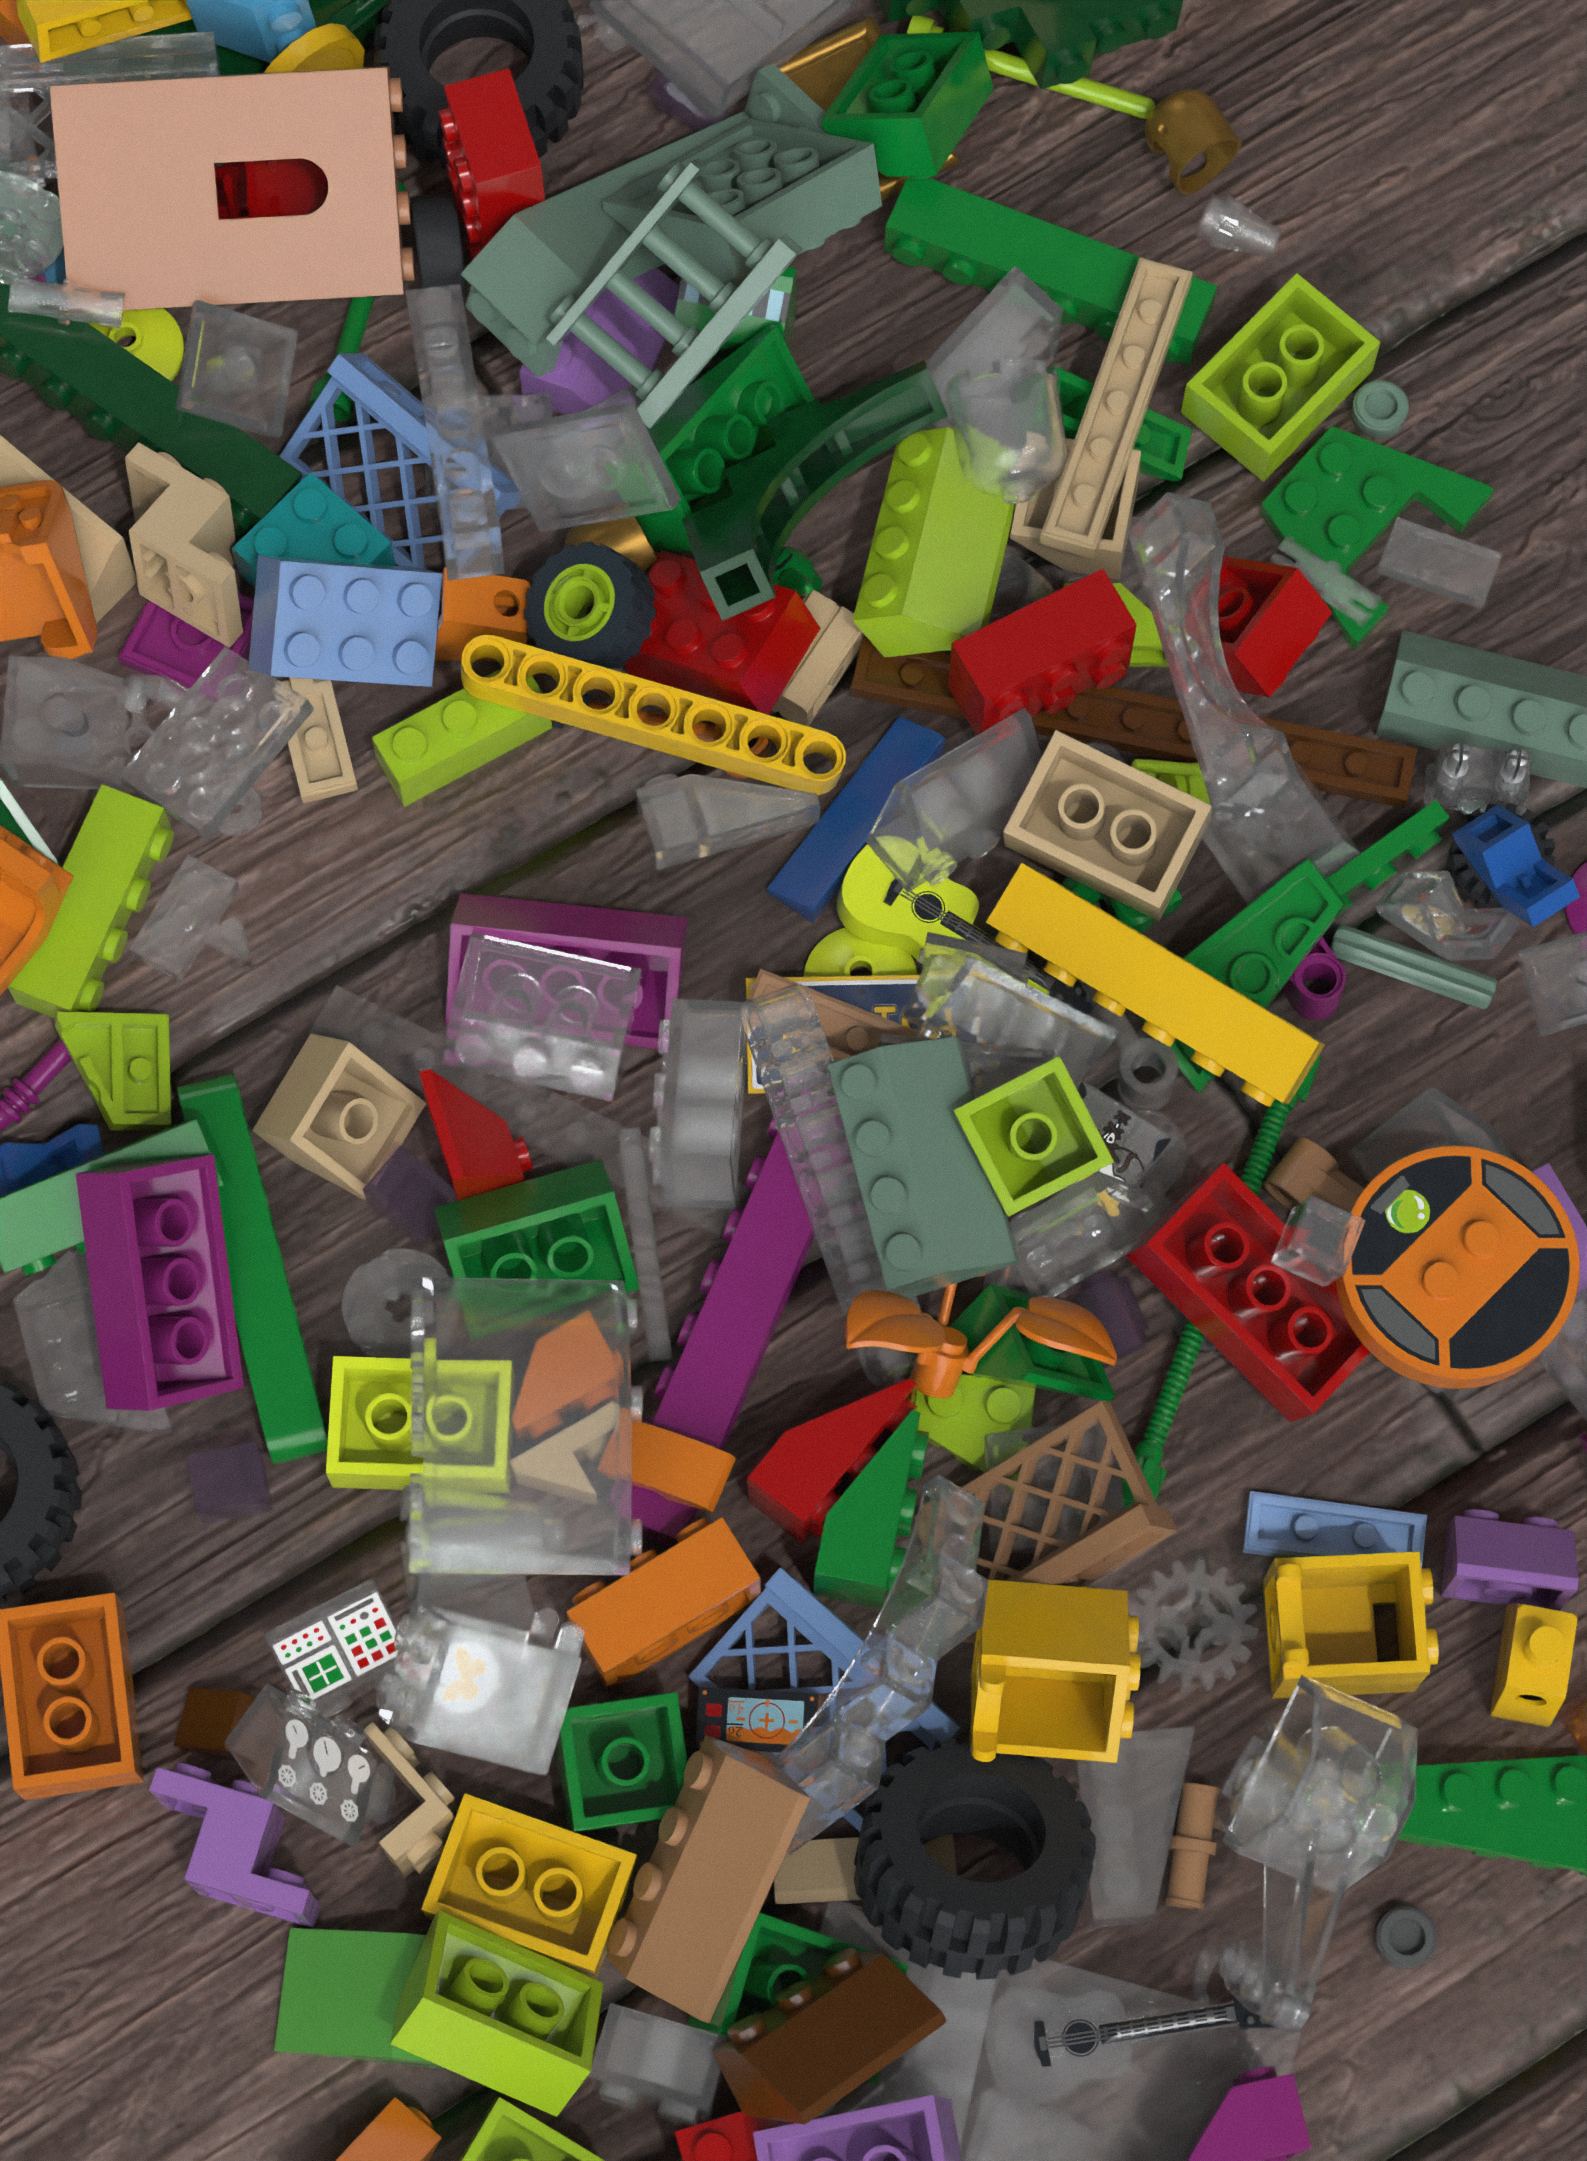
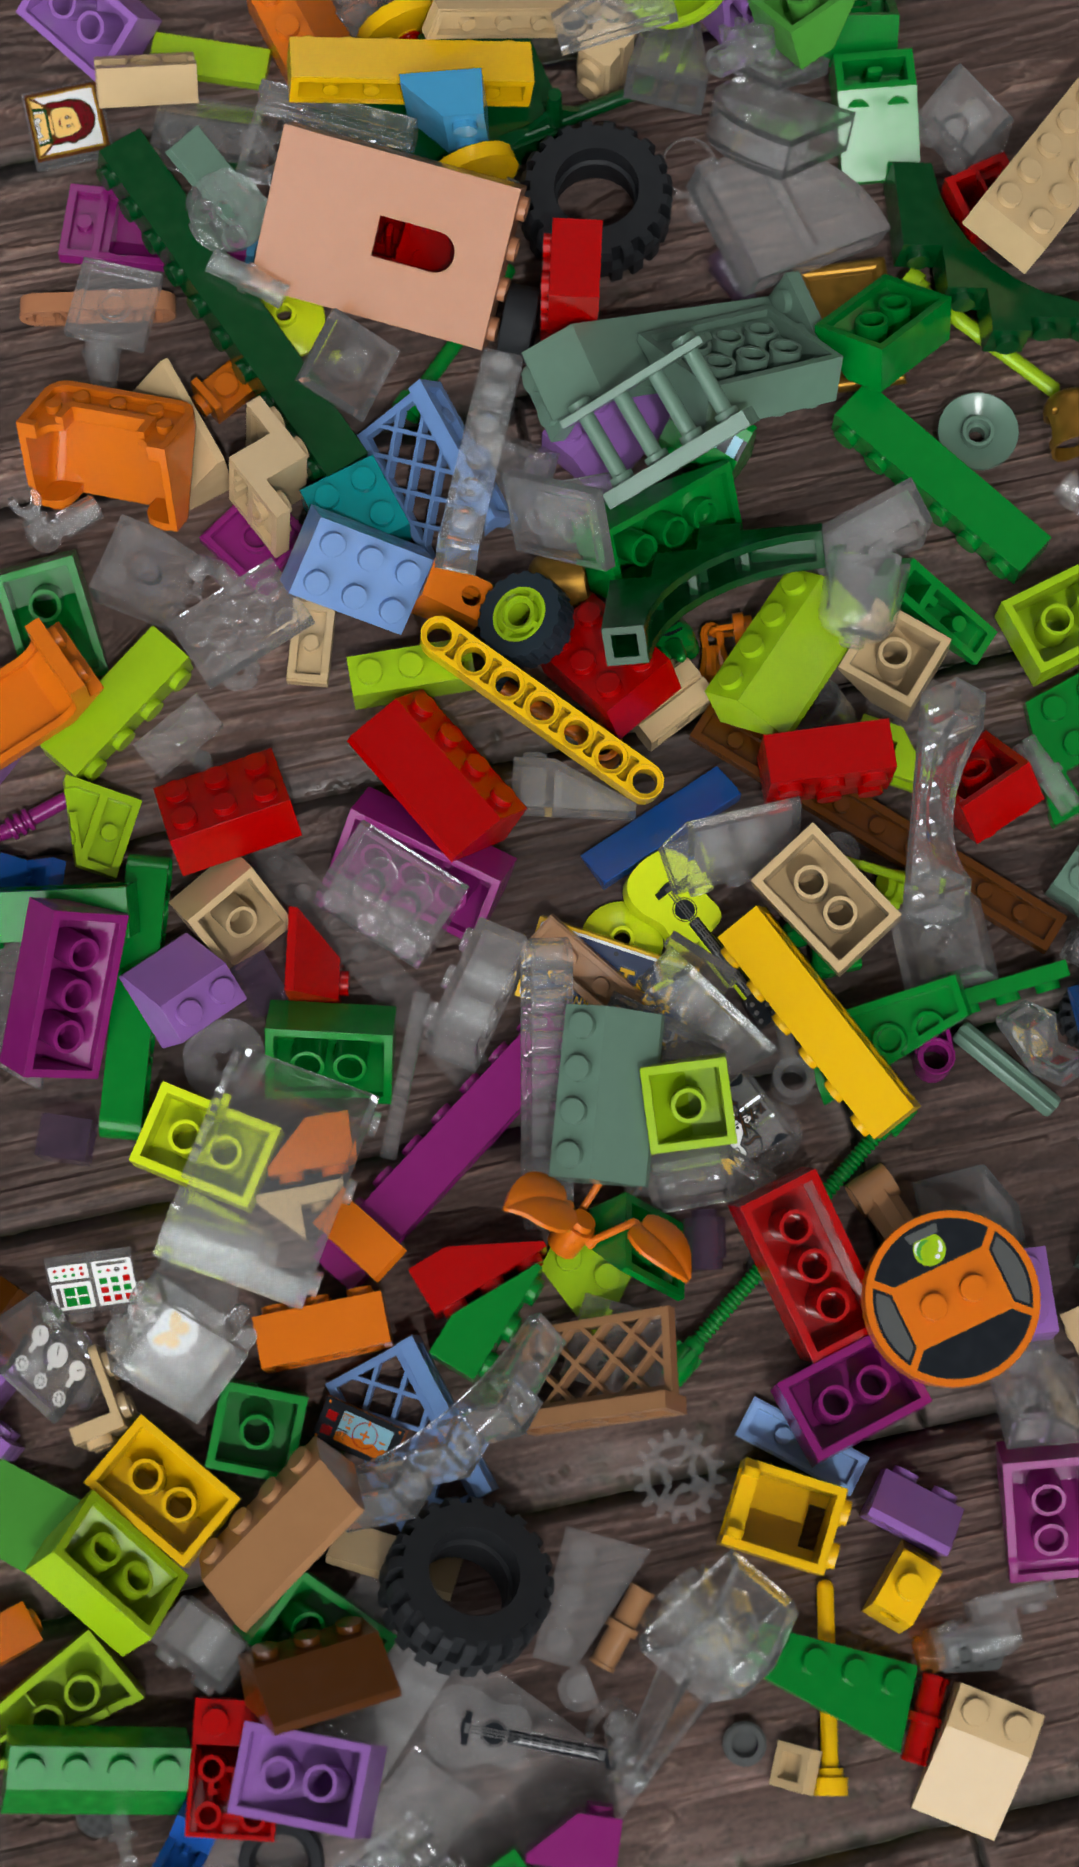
camera: 20 degrees right, 5 degrees up
yellow container [970,1579,1141,1763] -> none
tan tile [1040,257,1193,560] -> none
clear panel [1271,1195,1365,1286] -> none
none -> medium lavender slope [119,933,247,1048]
none -> red brick [153,748,302,876]
none -> orange bracket [190,360,256,424]
none -> red slope [347,689,527,863]
none -> clear brick [558,1663,599,1712]
none -> orange piece [699,612,752,684]
none -> tan plate [769,1740,822,1796]
none -> magenta brick [770,1335,932,1468]
none -> yellow piece [813,1579,848,1796]
none -> sand green dish [937,392,1019,471]

